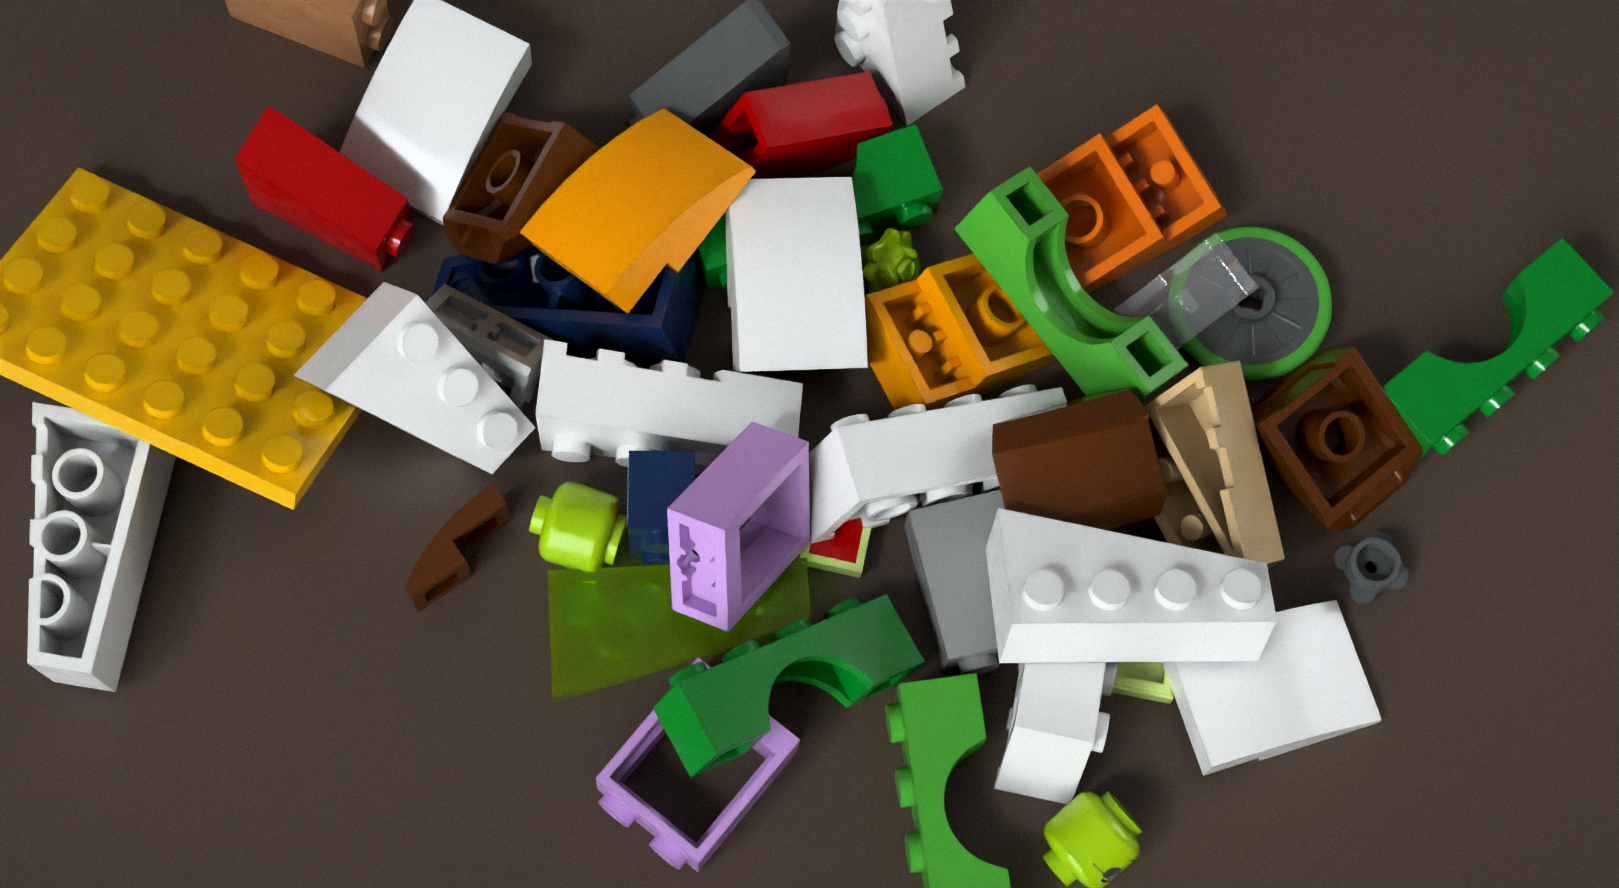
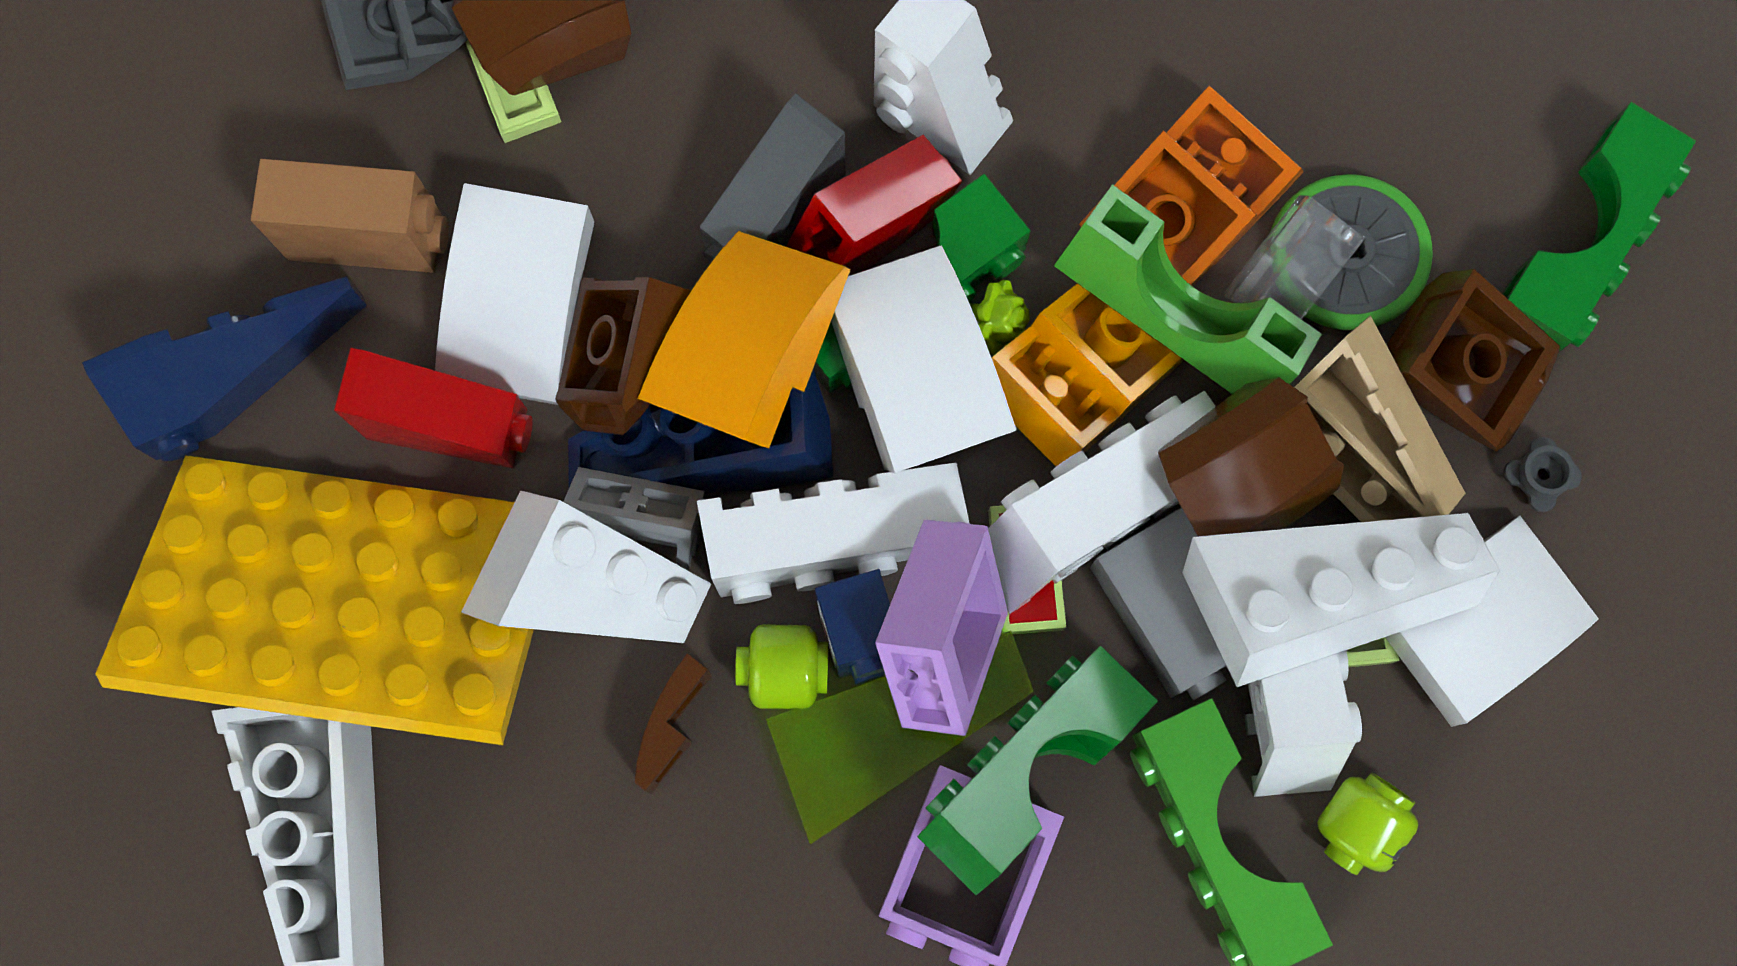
camera: 10 degrees left, 5 degrees up
none -> dark blue wedge [82,276,367,461]

